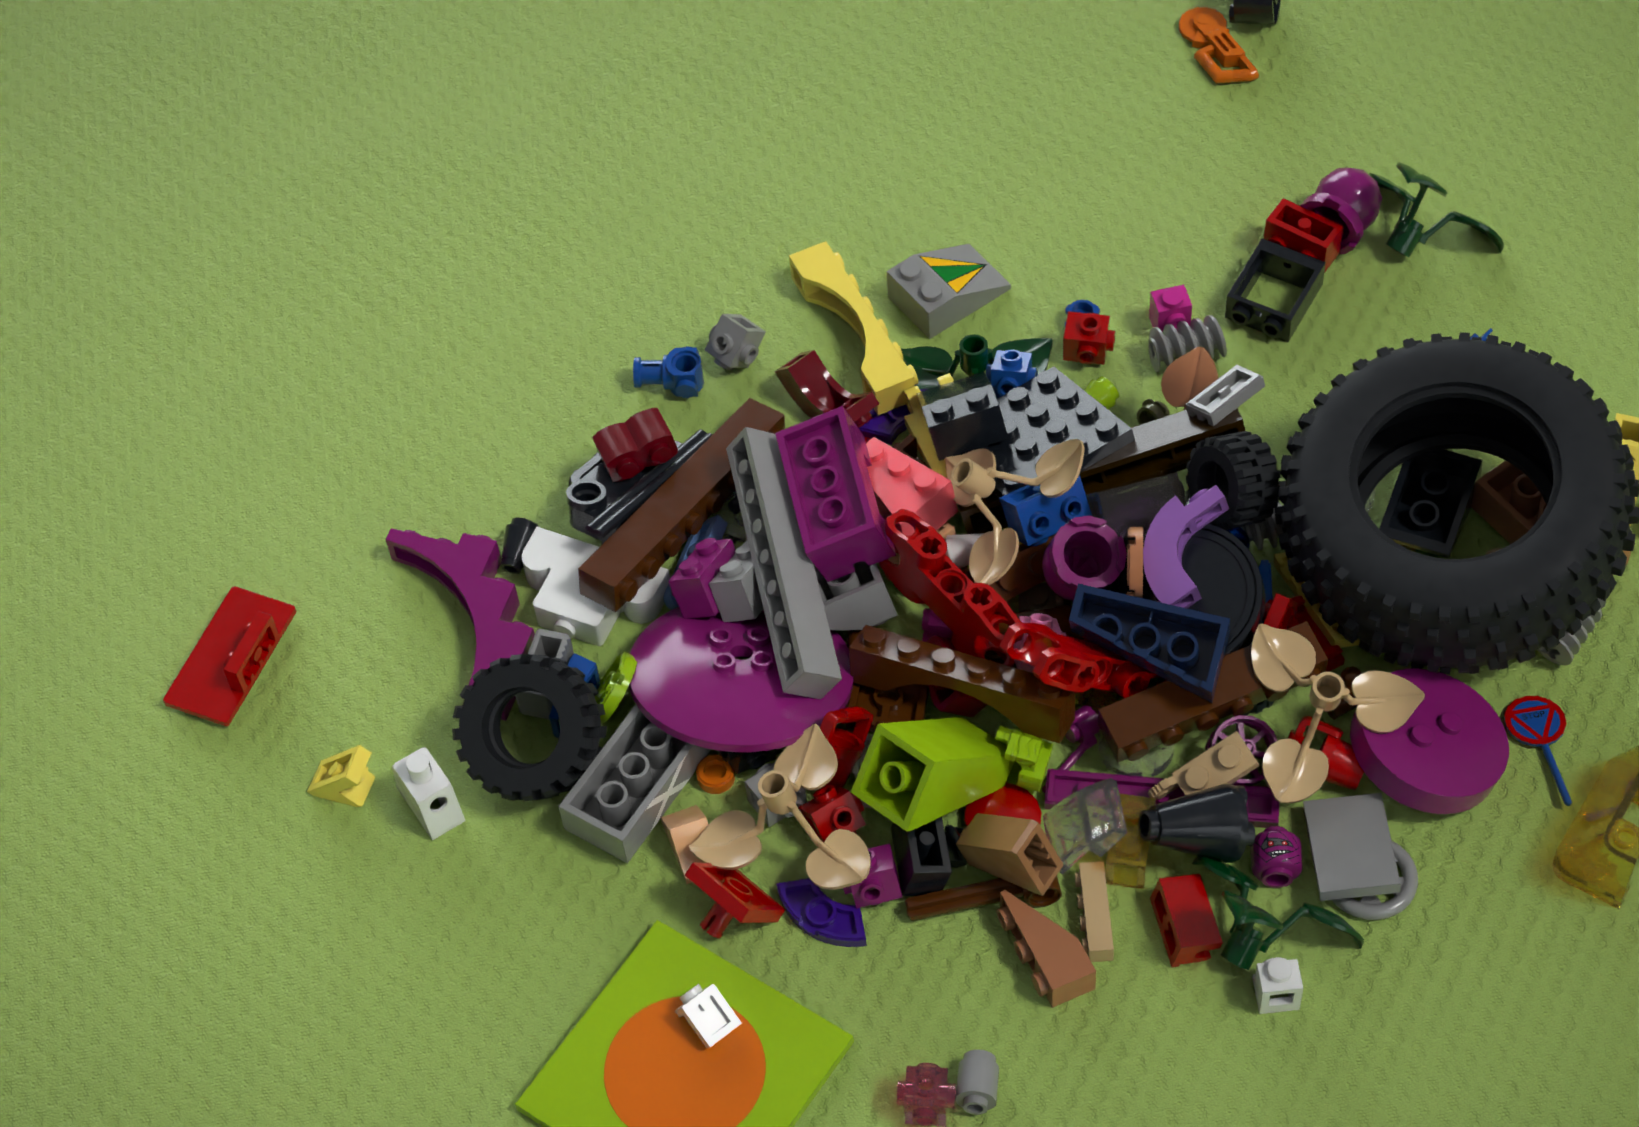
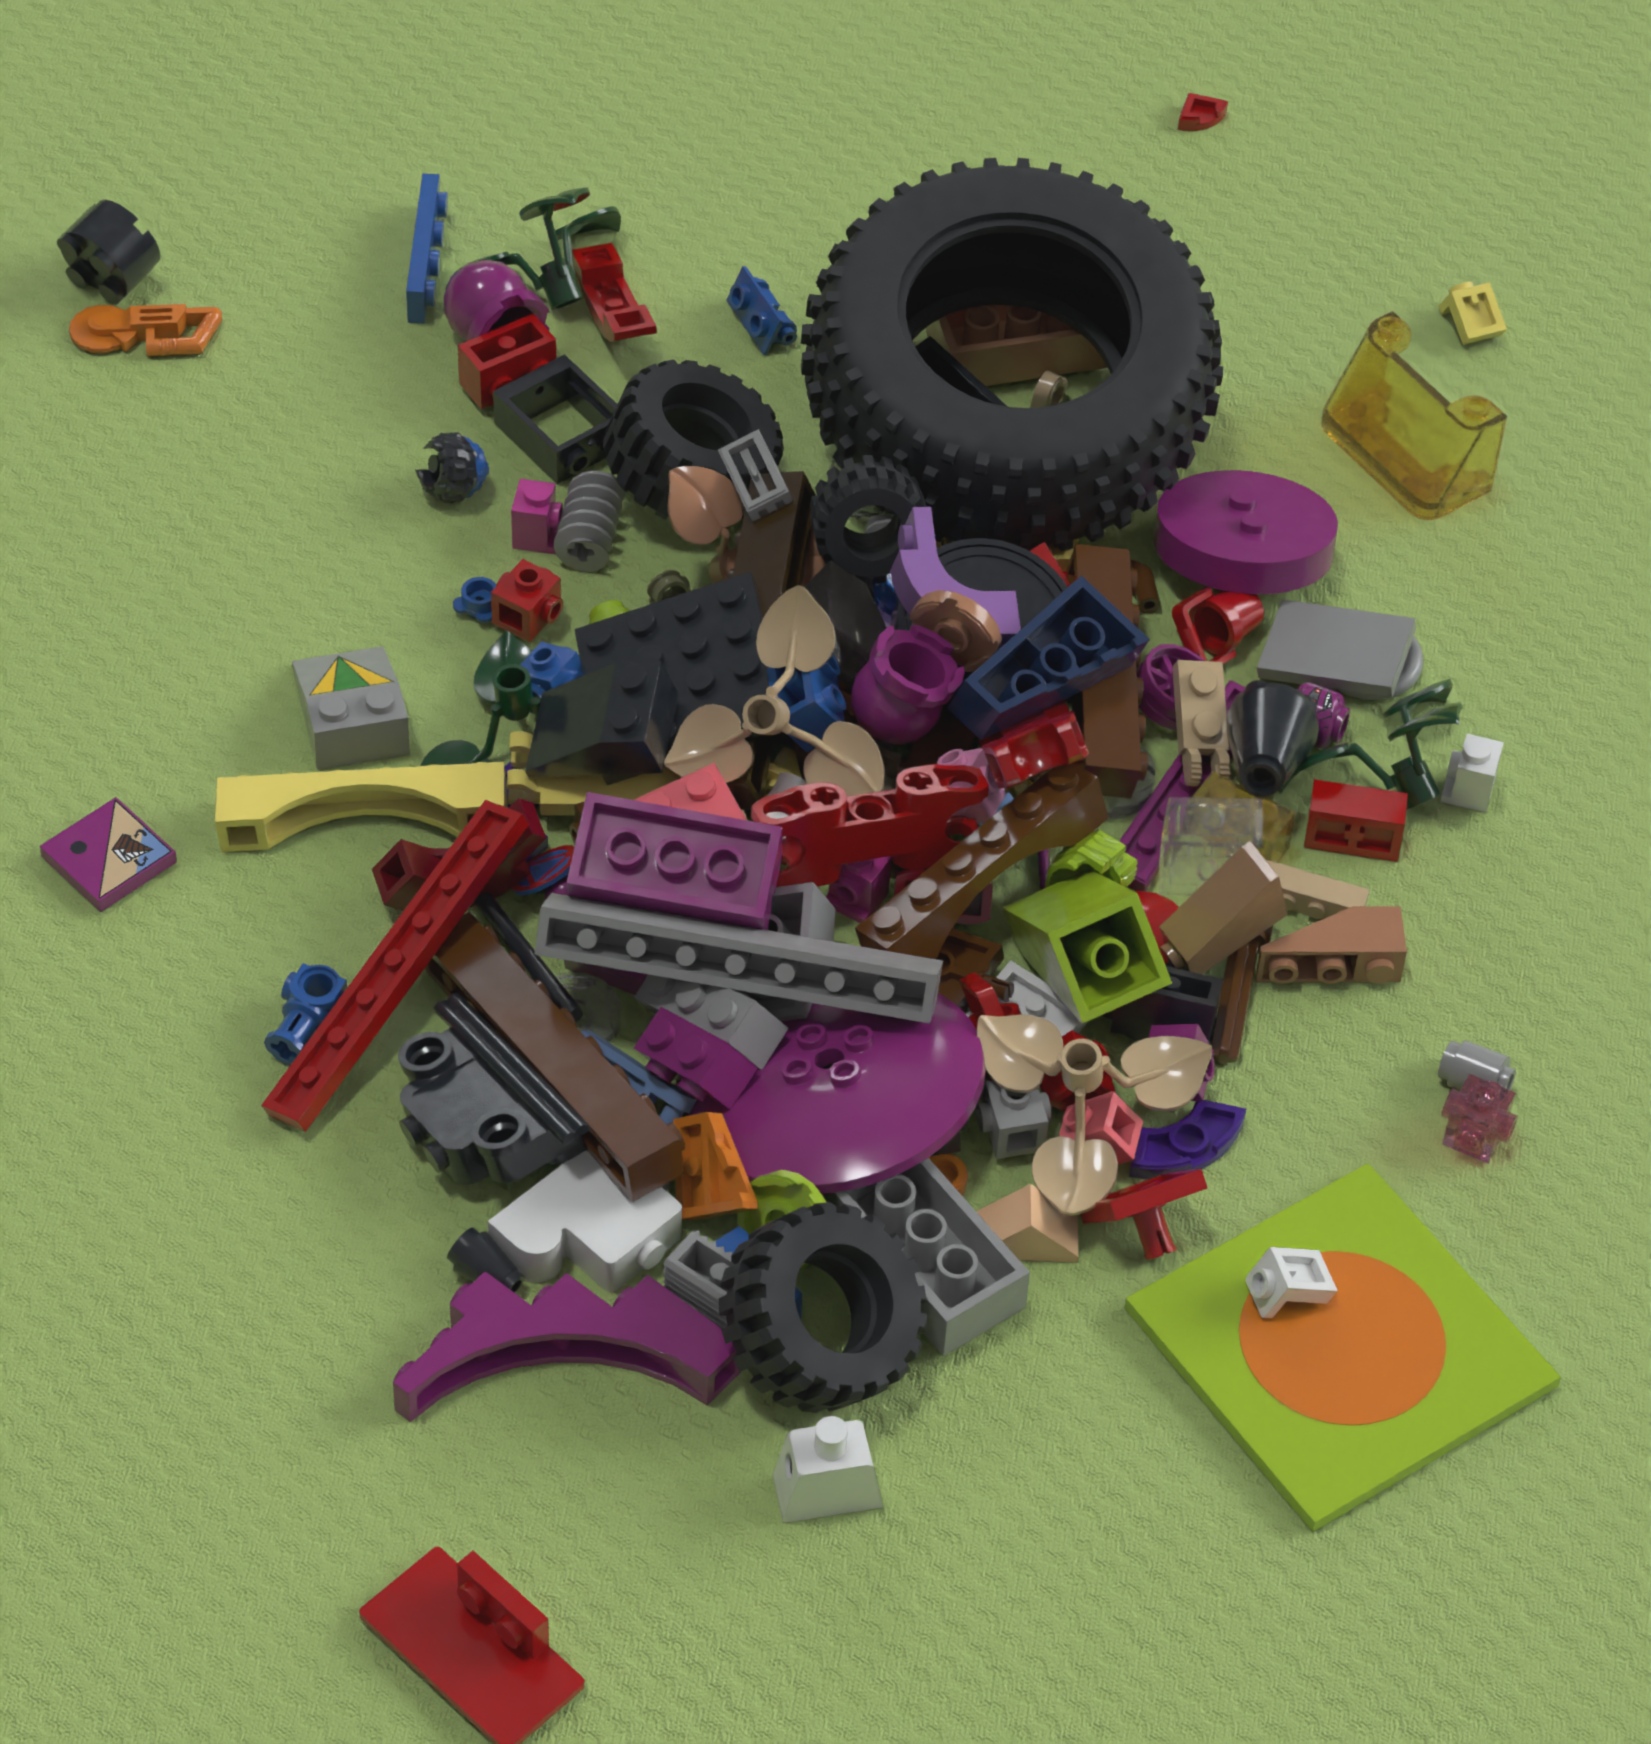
camera: 75 degrees left, 5 degrees down
light yellow slope [307,745,375,807] -> none
dark red brick [592,408,678,482] -> none
light grey brick [705,314,766,370] -> none
tan plant [1251,623,1425,804] -> none
piece [1504,696,1572,806] -> none
none -> tile [40,797,177,912]
none -> red plate [261,800,529,1132]
none -> blue plate [406,173,448,324]
none -> black piece [415,432,490,504]
none -> red slope [572,243,657,342]
none -> black tyre [603,360,784,520]
none -> orange wing [673,1112,758,1221]
none -> coral brick [1059,1091,1143,1165]

